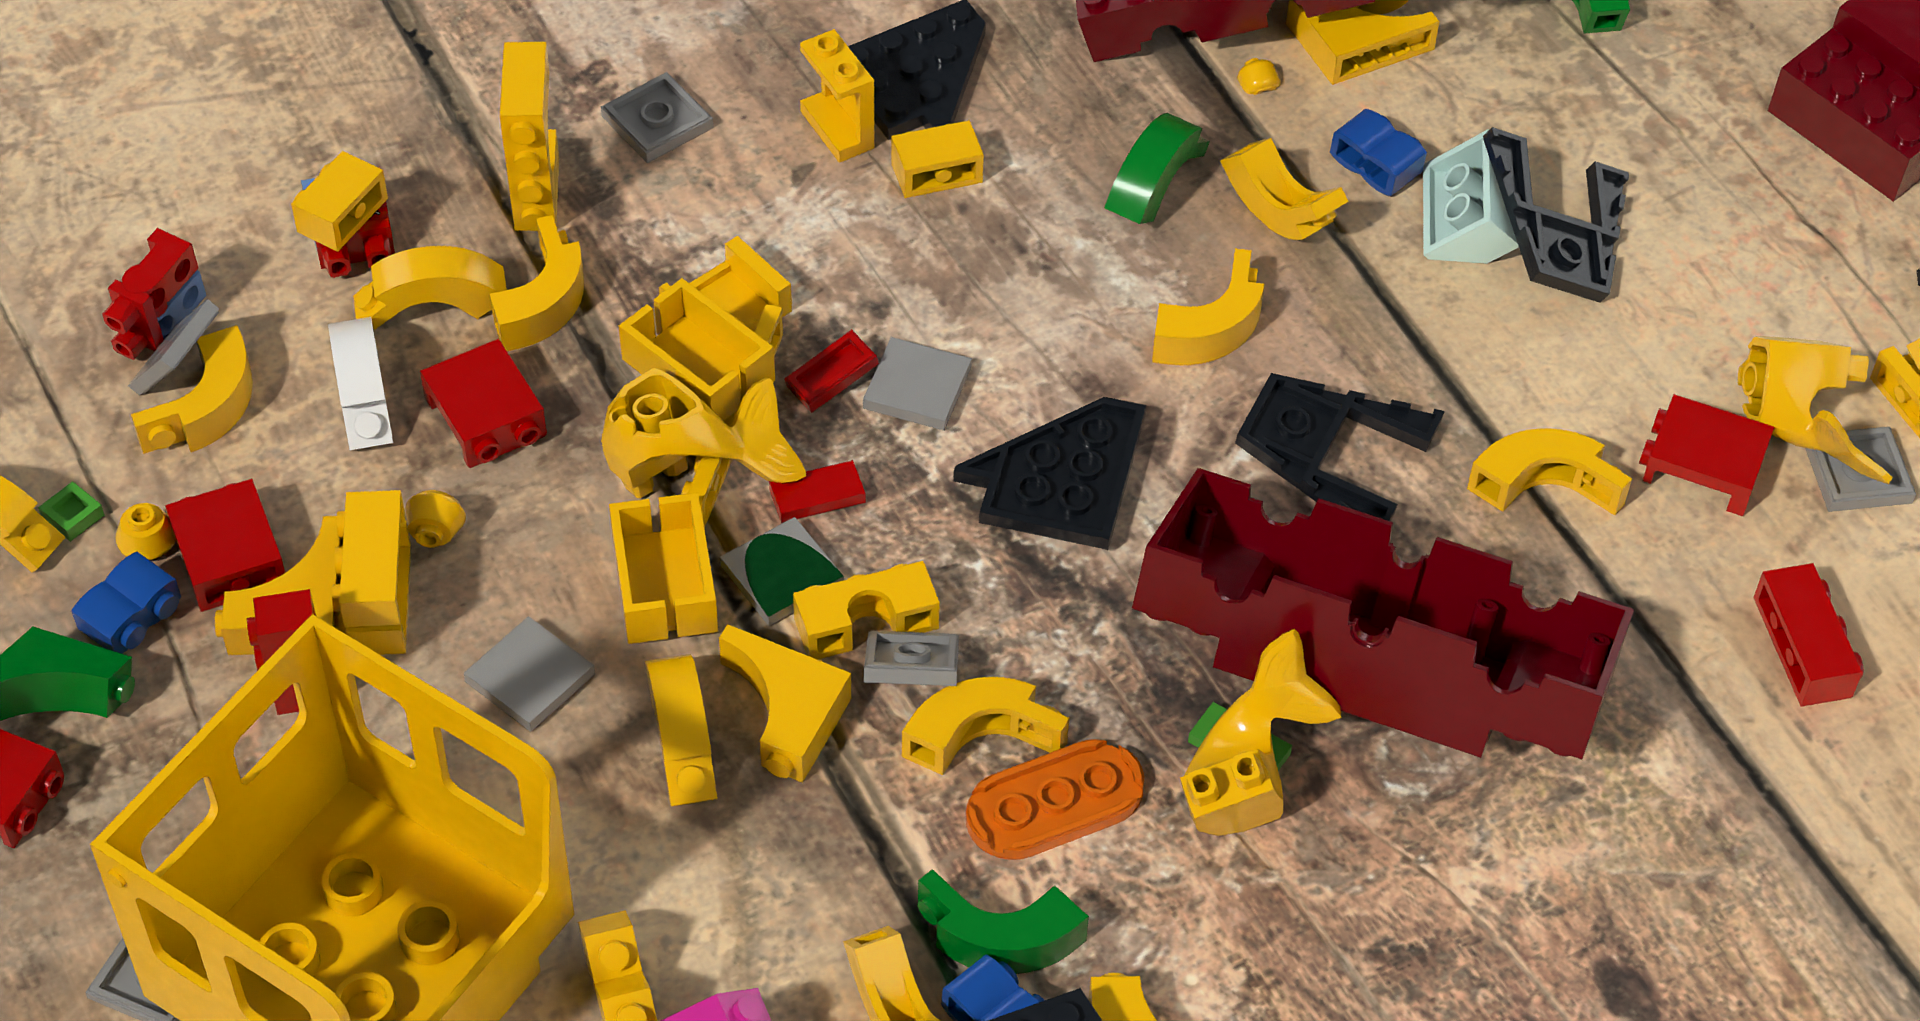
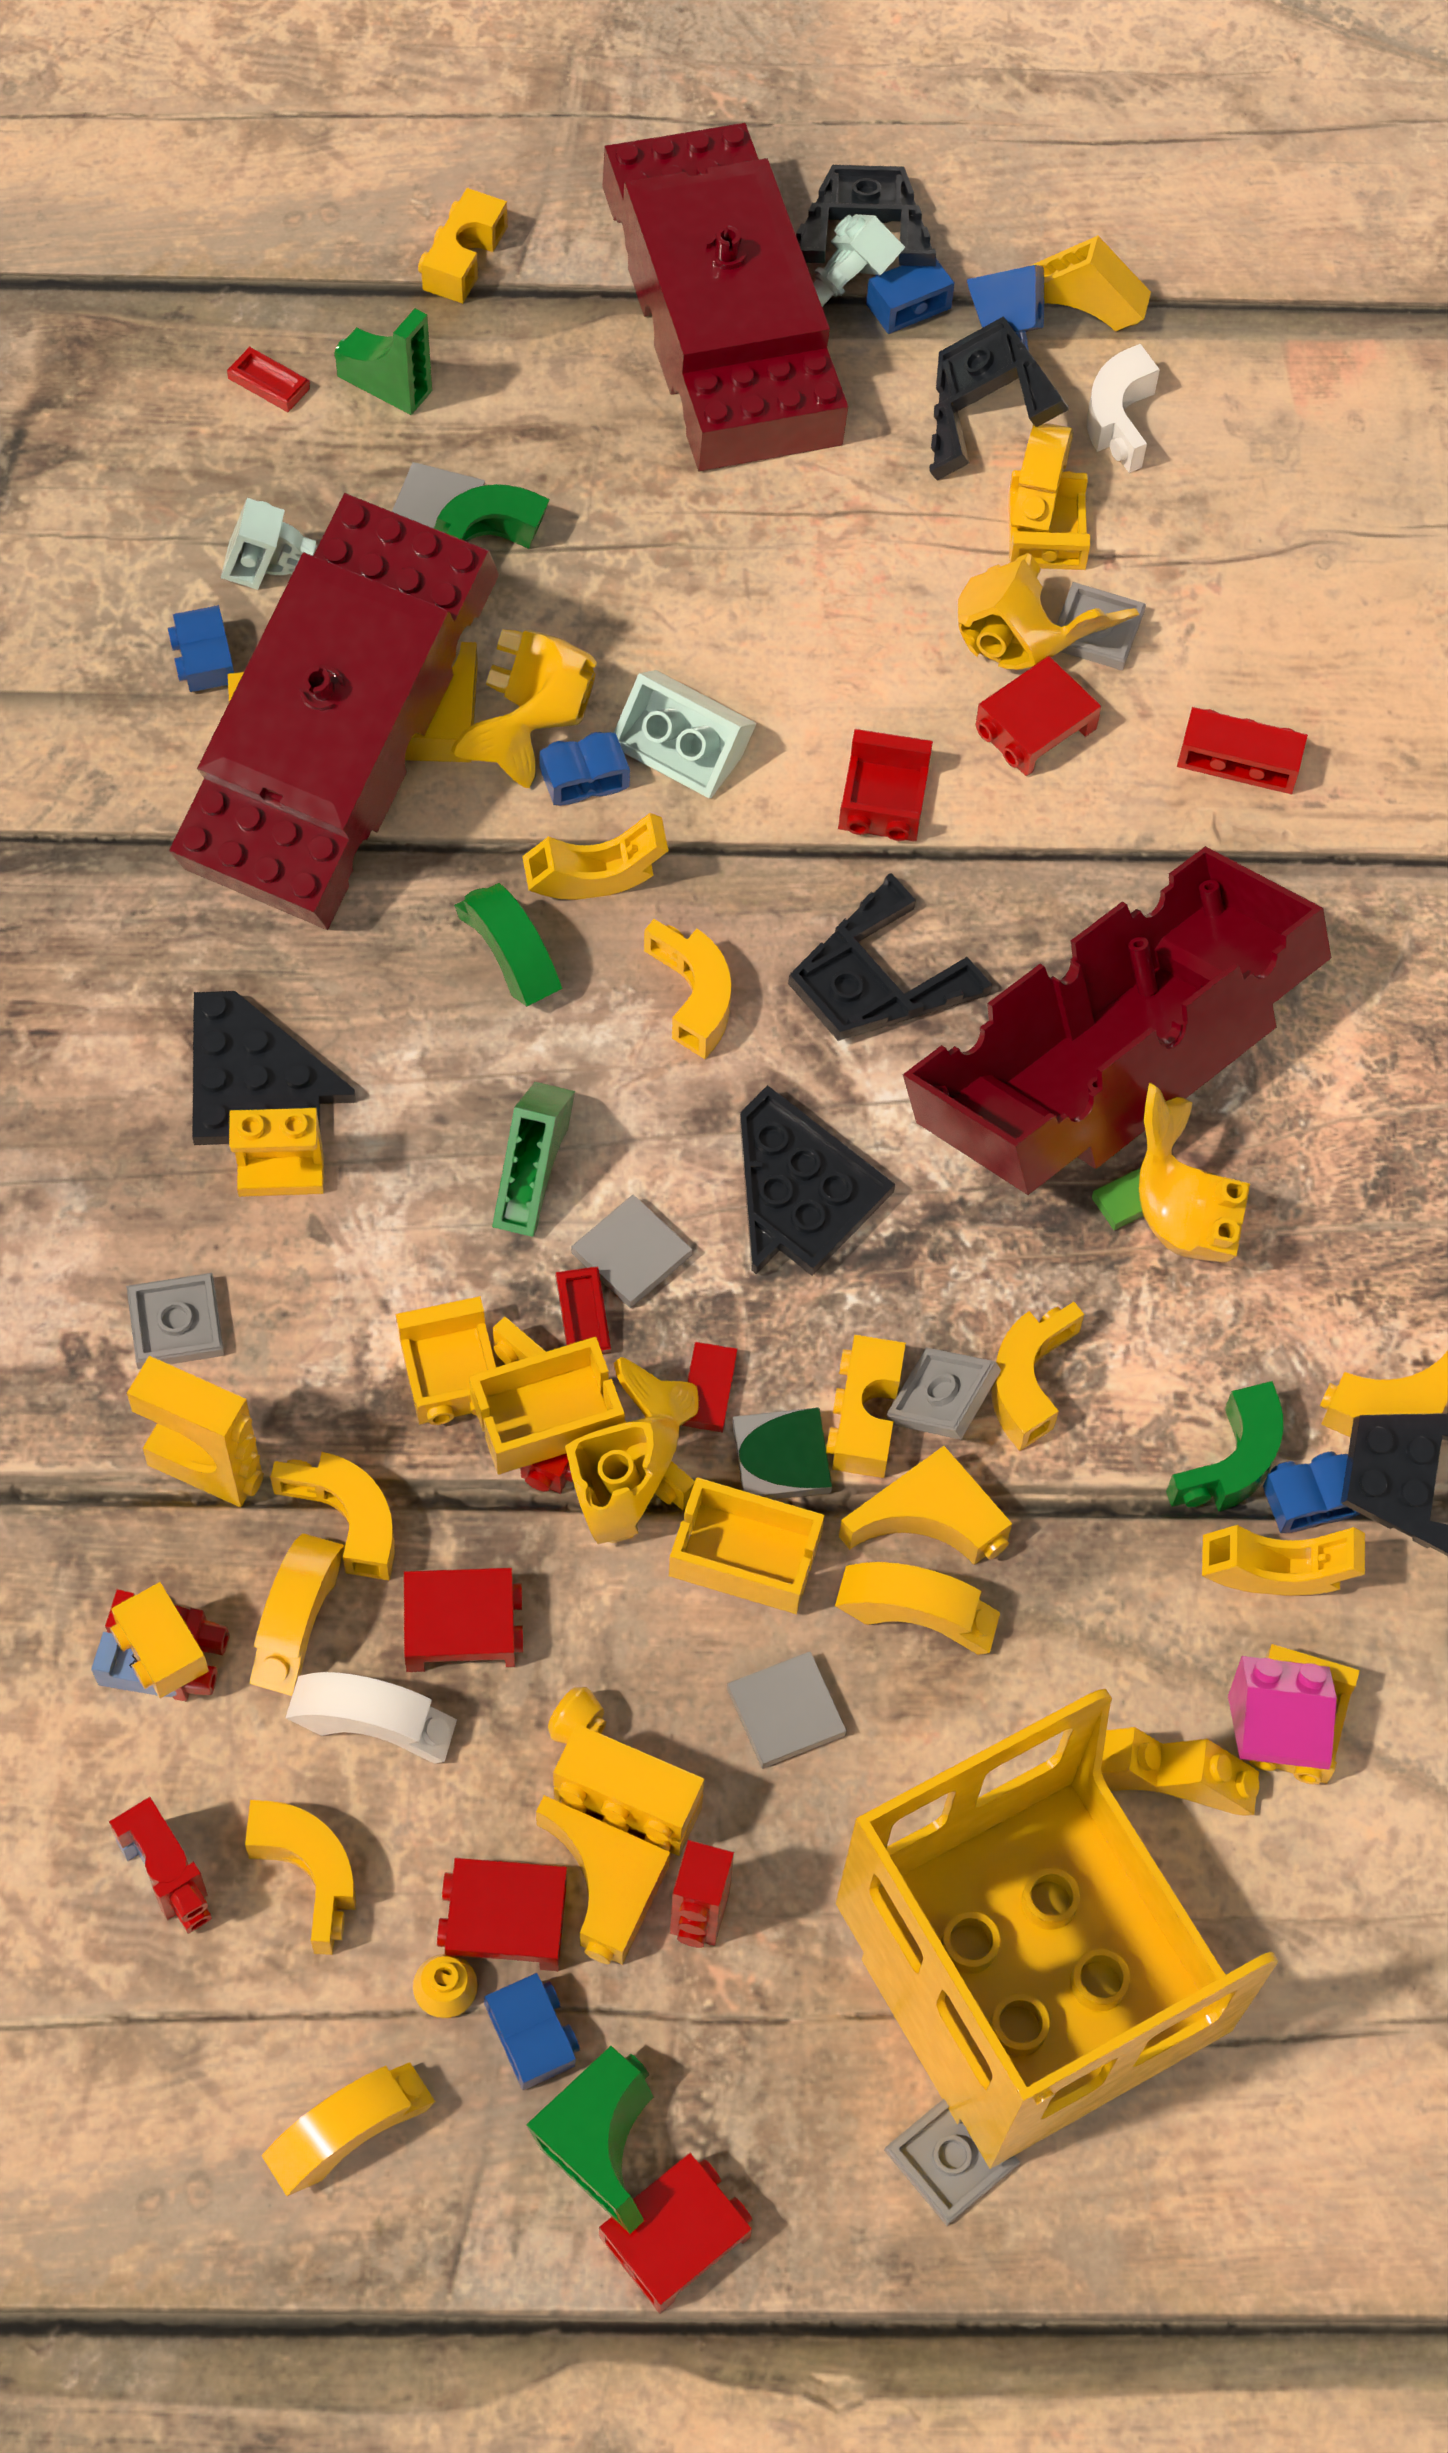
camera: 65 degrees left, 10 degrees up
bright green tile [38,481,105,542] -> none
light grey tile [128,299,219,396] -> none
yellow brick [891,120,984,198] -> none
orange tile [966,739,1144,860] -> none
yellow piece [1237,58,1281,95] -> none
yellow arch [1467,428,1632,515] -> none
black wing [1483,127,1629,303] -> none
none -> yellow hips [451,629,597,788]
none -> green arch [492,1082,575,1237]
none -> red panel [838,729,933,842]

